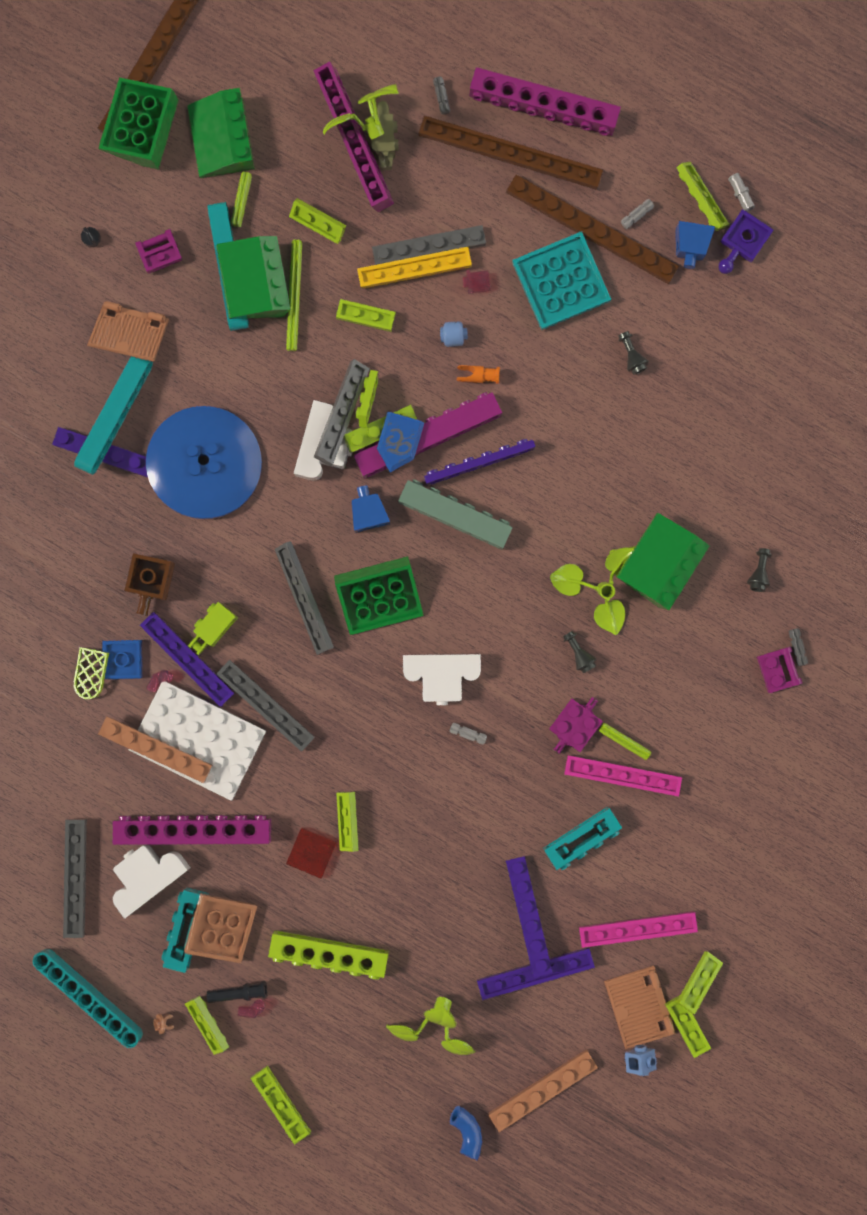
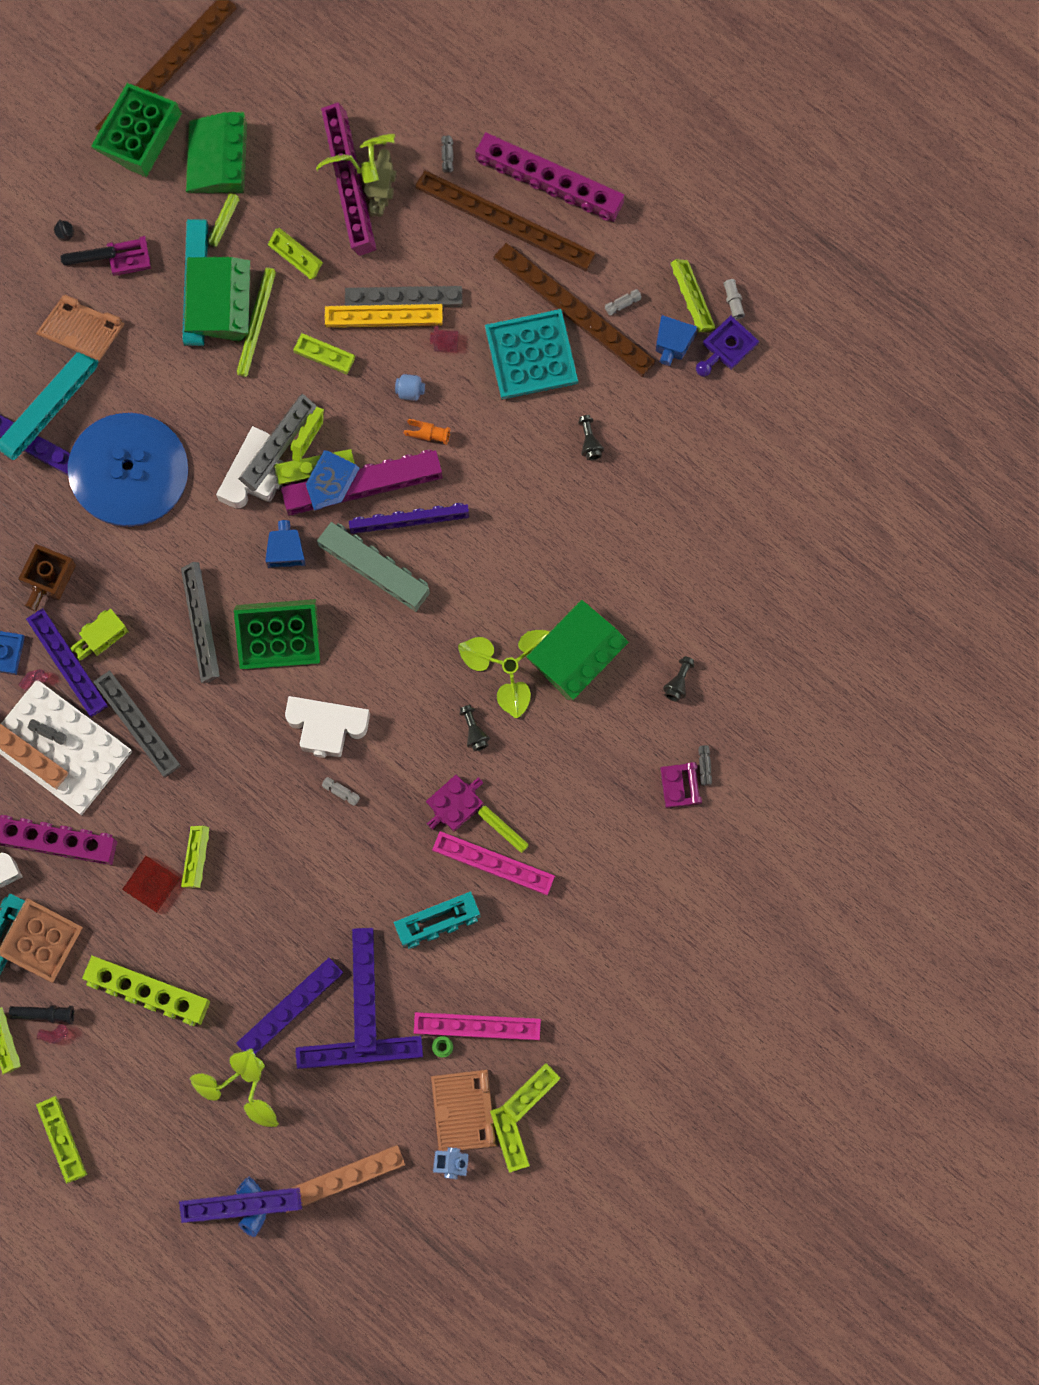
camera: 15 degrees right, 10 degrees down
none -> dark grey axle [27,719,67,745]
none -> black axle [61,246,116,265]
none -> dark purple plate [179,1187,302,1223]
none -> dark purple plate [236,958,344,1055]
none -> bright green plate [432,1036,453,1058]

